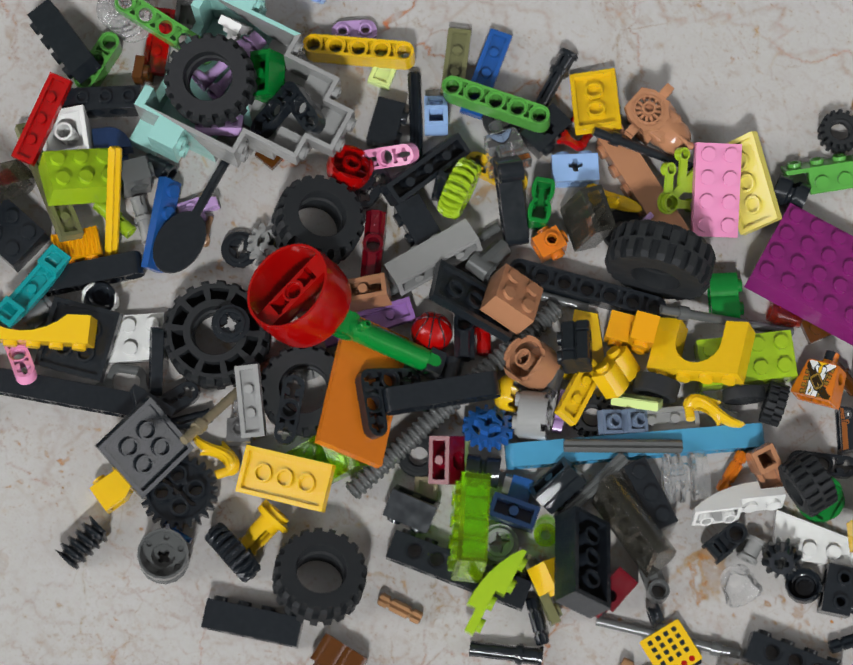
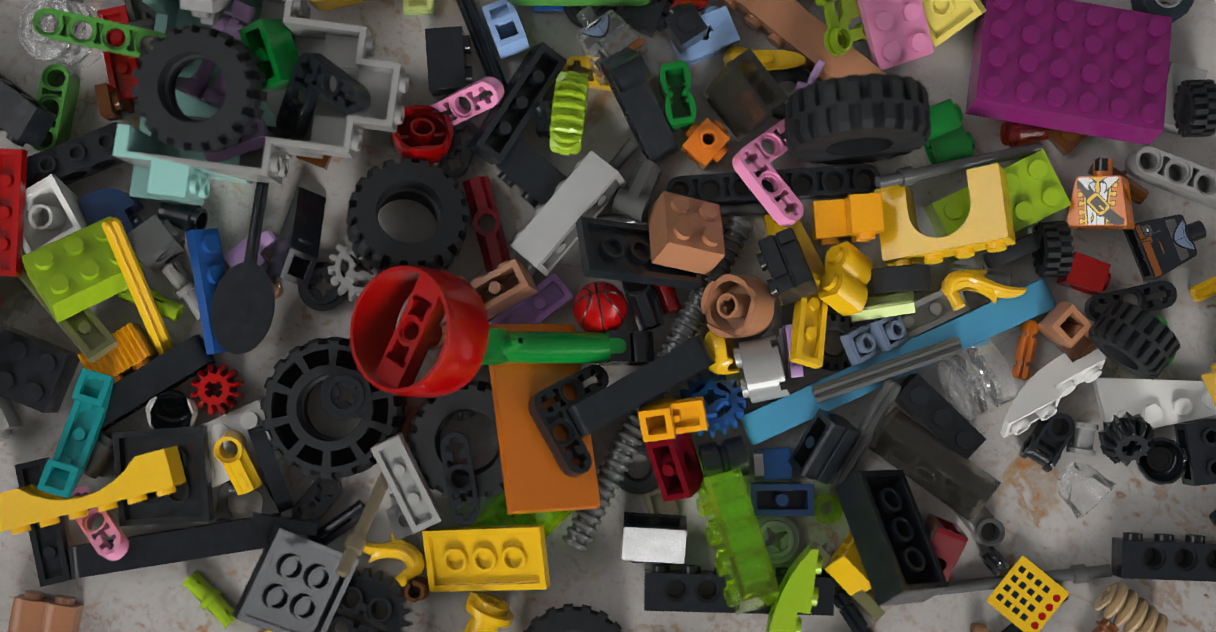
camera: 20 degrees left, 10 degrees up
none -> lime pin [182,570,236,629]
none -> red gear [191,363,245,415]
none -> yellow piece [213,430,264,496]
none -> black slope [266,186,326,288]
none -> reddish brown pin [404,575,430,603]
none -> light orange brick [638,396,709,442]
none -> black brick [663,2,708,53]
none -> bright pink beam [732,119,804,227]
none -> red brick [1057,252,1111,295]

